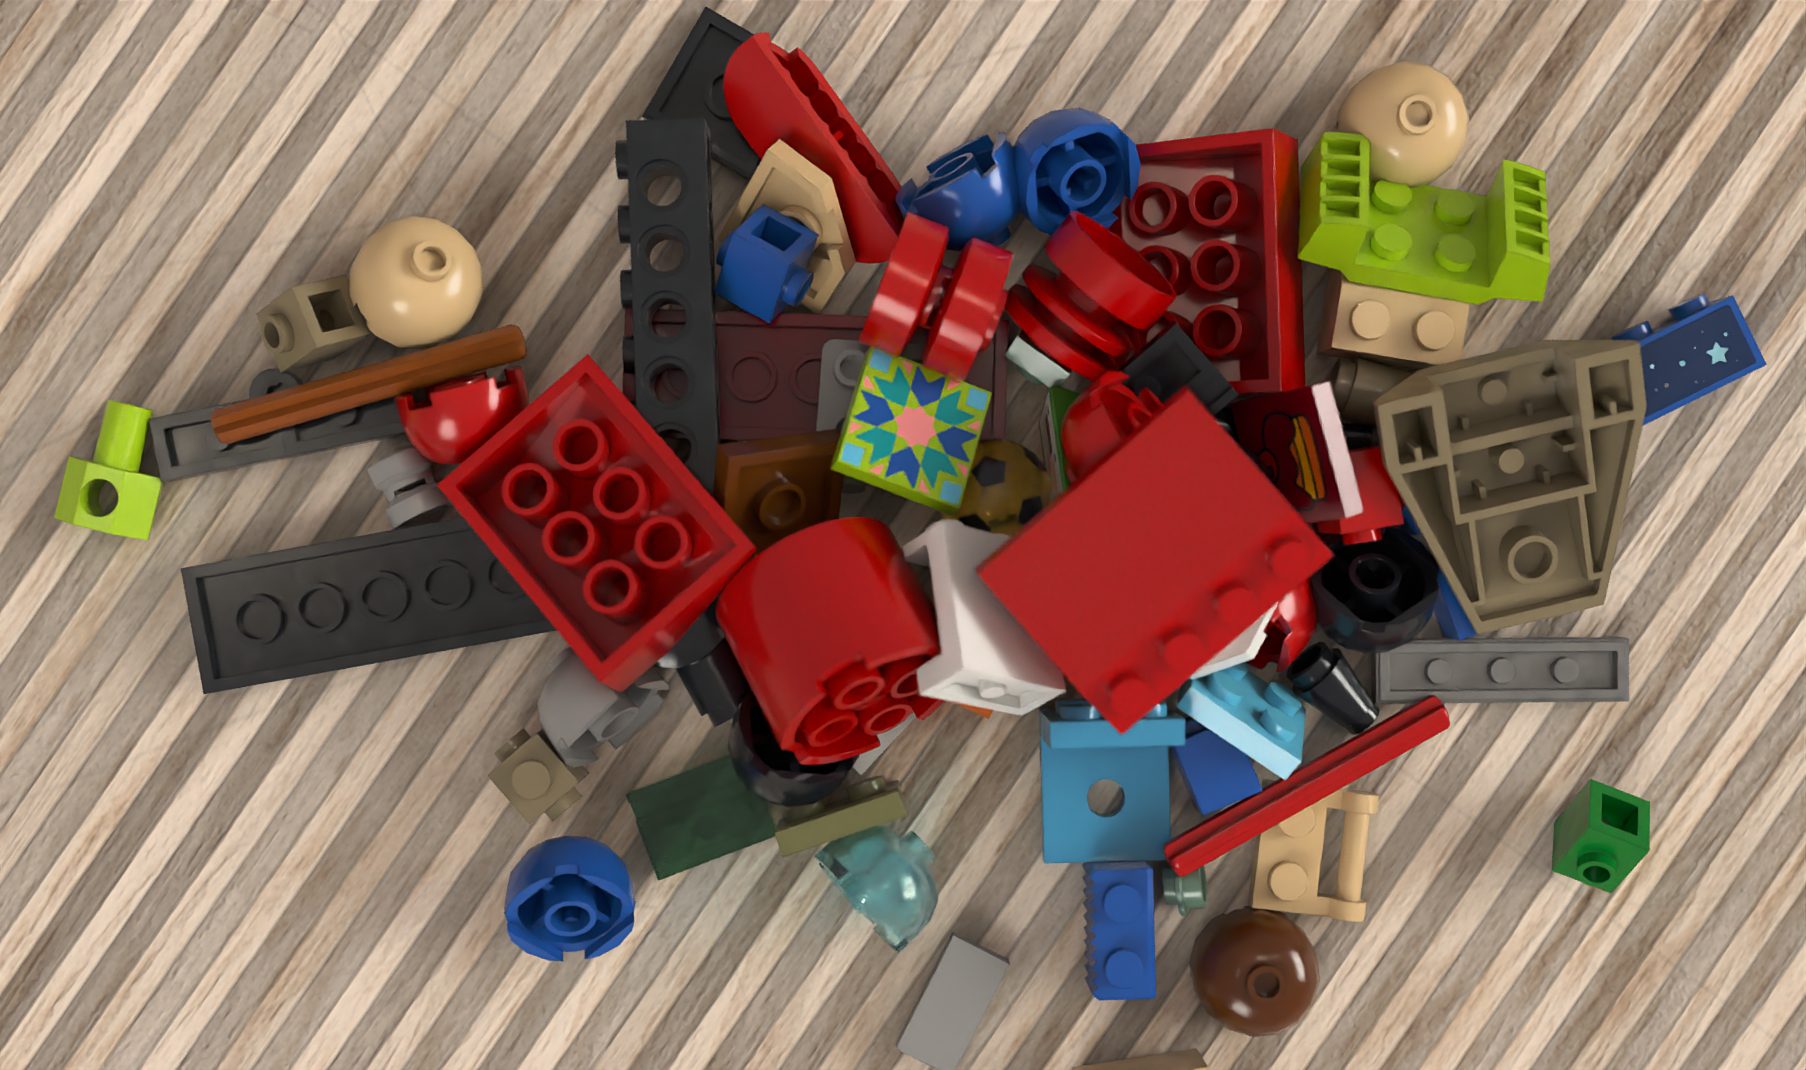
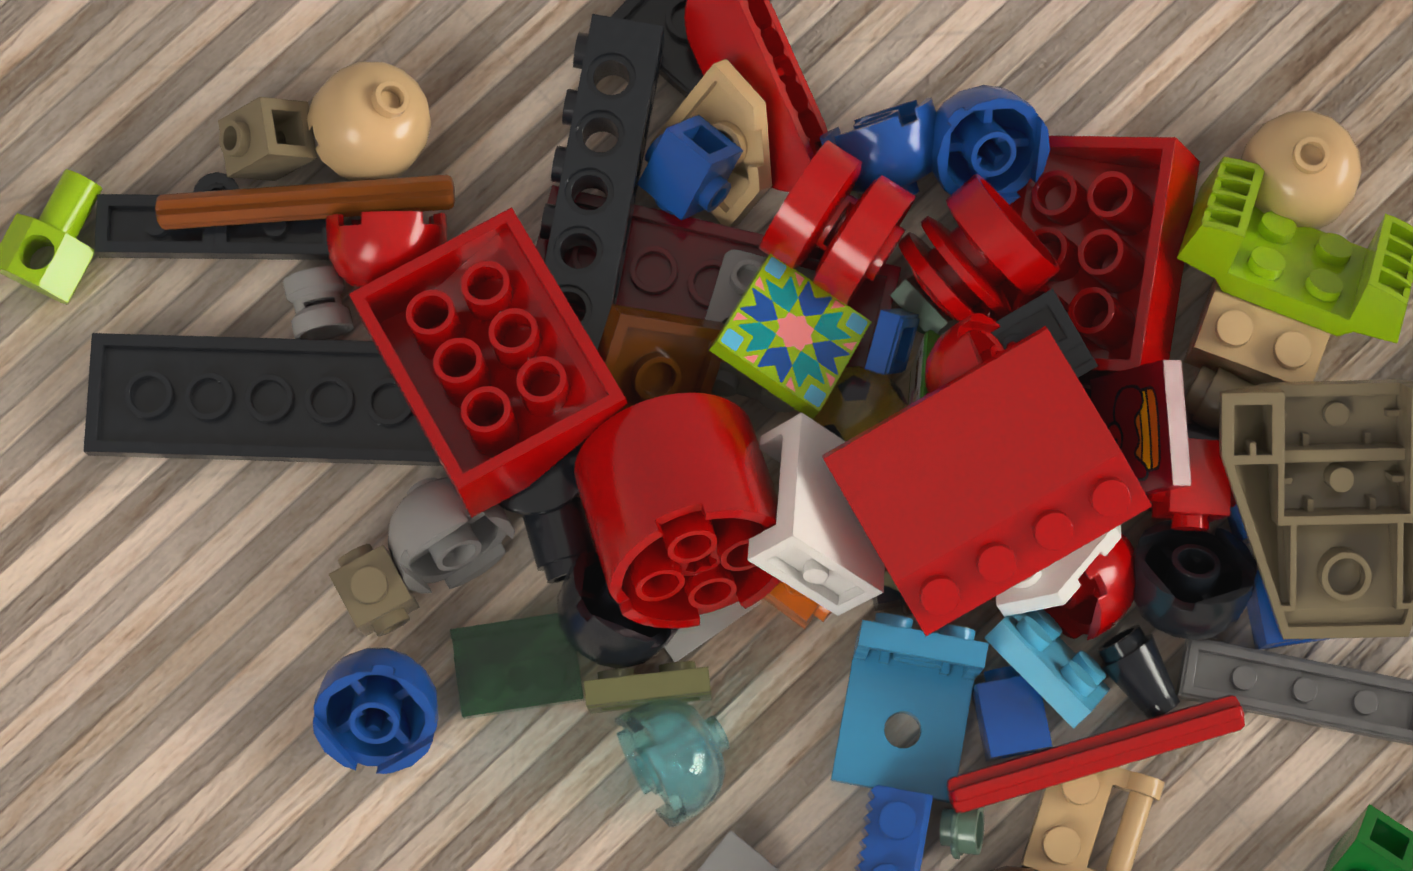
camera: 15 degrees right, 10 degrees down
none -> blue tile [865,308,920,375]

